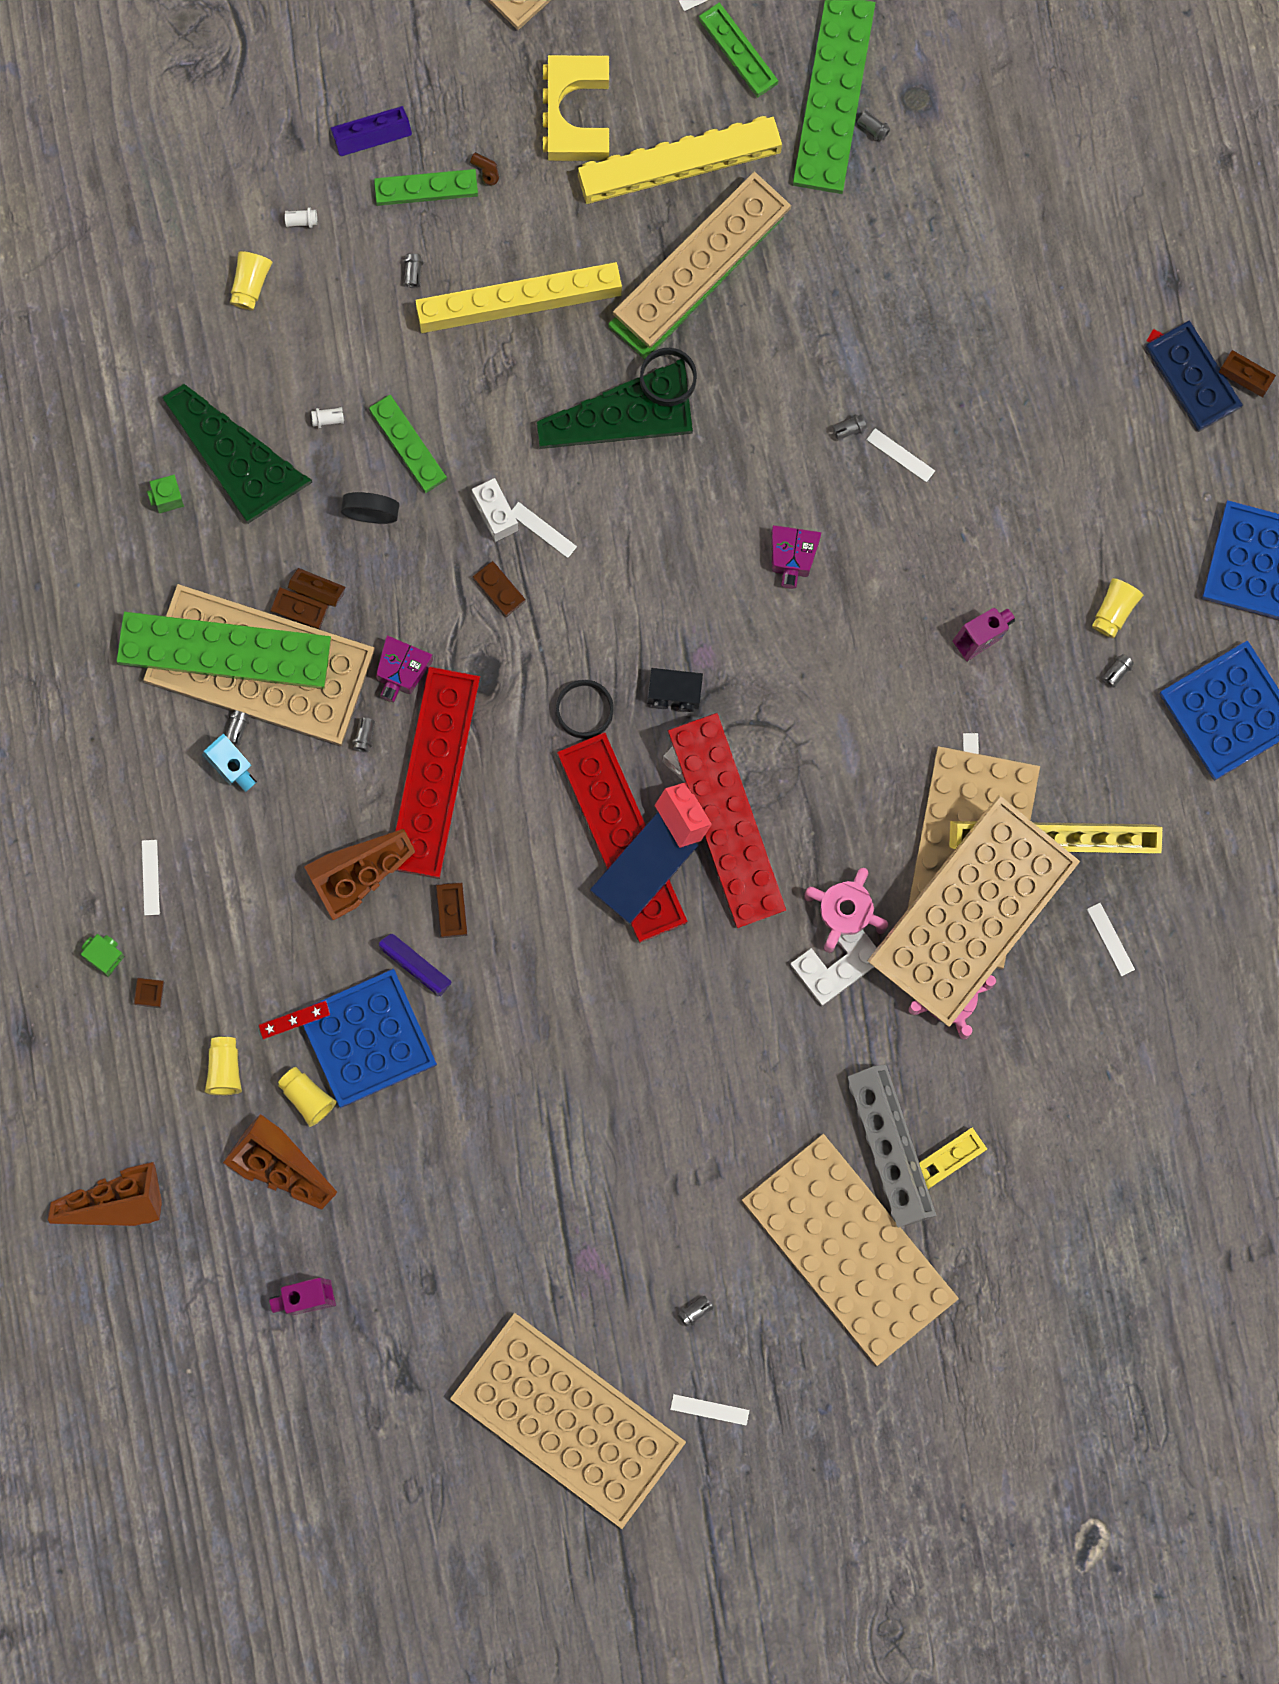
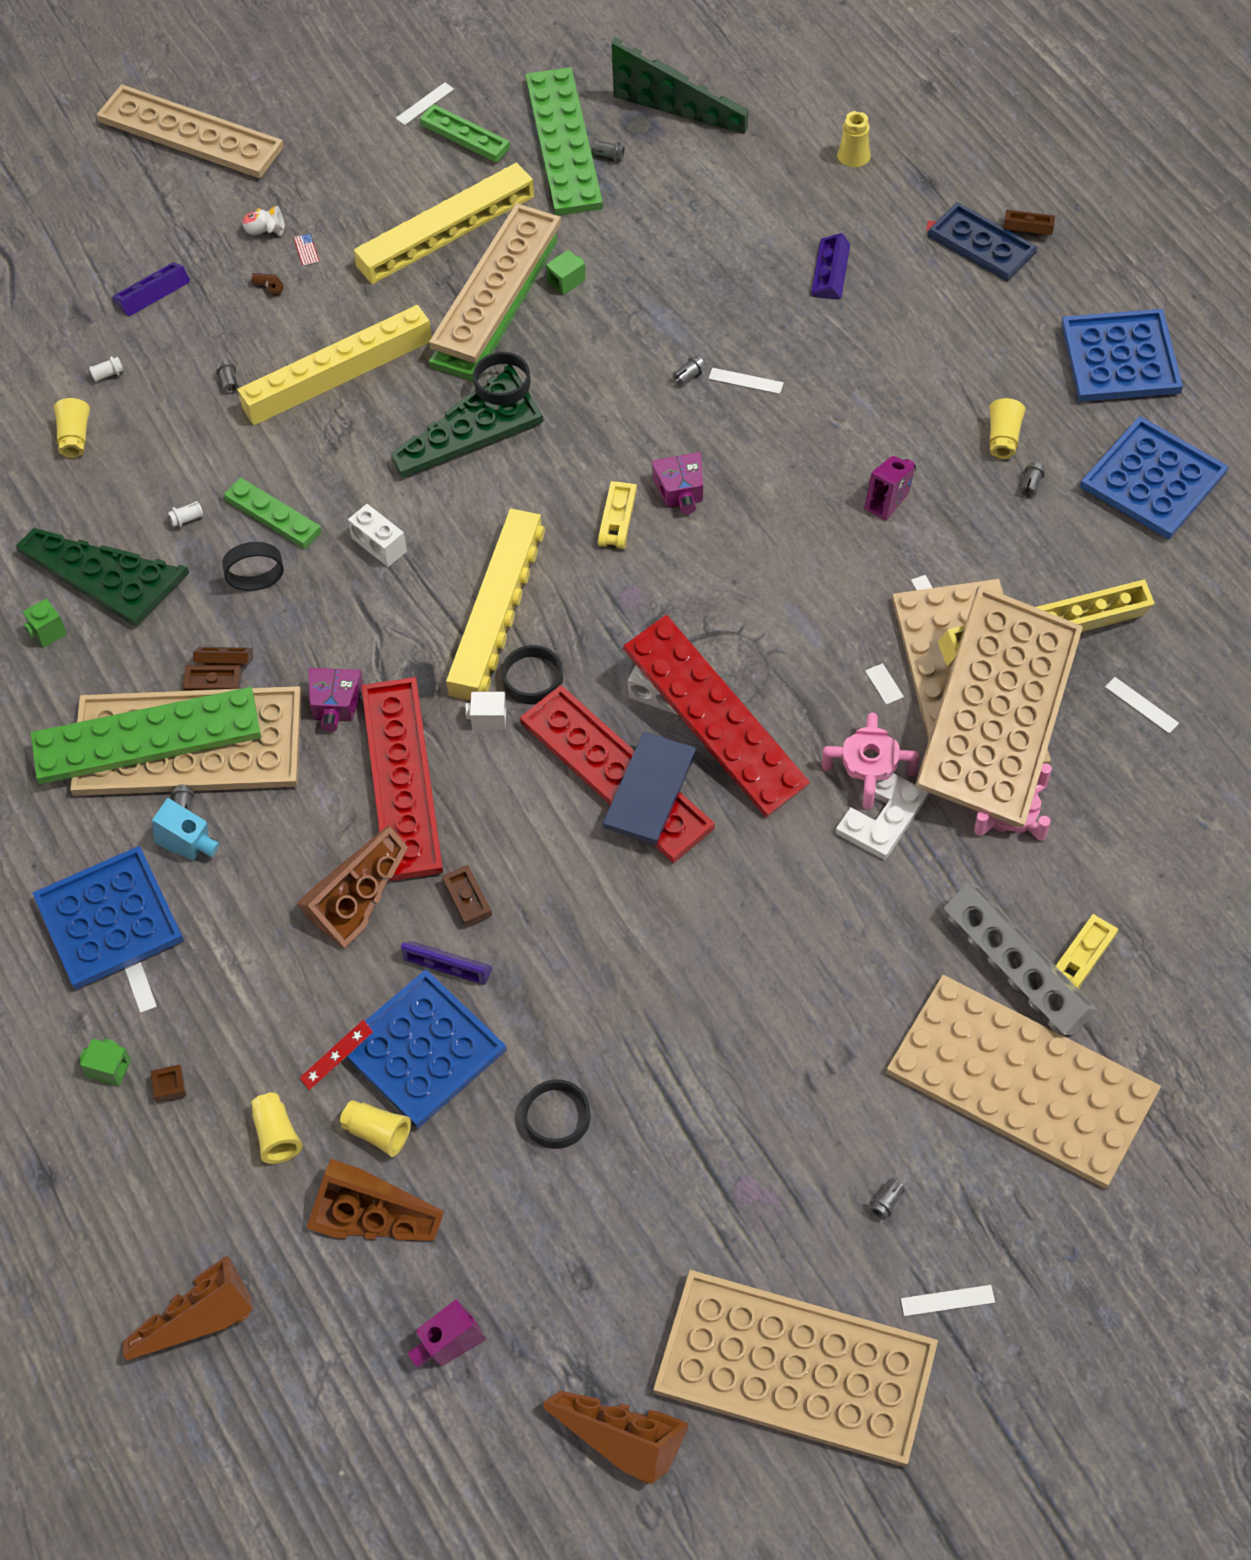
camera: 10 degrees left, 20 degrees down
flat silver pin [352,717,375,752] -> none
bright green plate [374,169,478,206] -> none
reddish brown plate [473,561,526,617] -> none
white sticker [512,502,577,558] -> none
light yellow arch [543,55,609,161] -> none
black brick [647,668,703,712] -> none
coral brick [655,782,712,848] -> none
none -> blue plate [32,846,184,990]
none -> white animal [242,206,285,237]
none -> sticker [293,233,319,266]
none -> light yellow brick [446,508,545,701]
none -> white brick [466,692,507,730]
none -> black tyre [522,1079,590,1149]
none -> dark orange wedge [543,1390,689,1484]
none -> bright green brick [546,250,586,295]
none -> light yellow plate [598,481,637,549]
none -> dark green wing [611,37,748,134]
none -> dark purple slope [811,233,850,299]
none -> light yellow plant [837,111,871,167]
none -> white sticker [865,663,904,704]

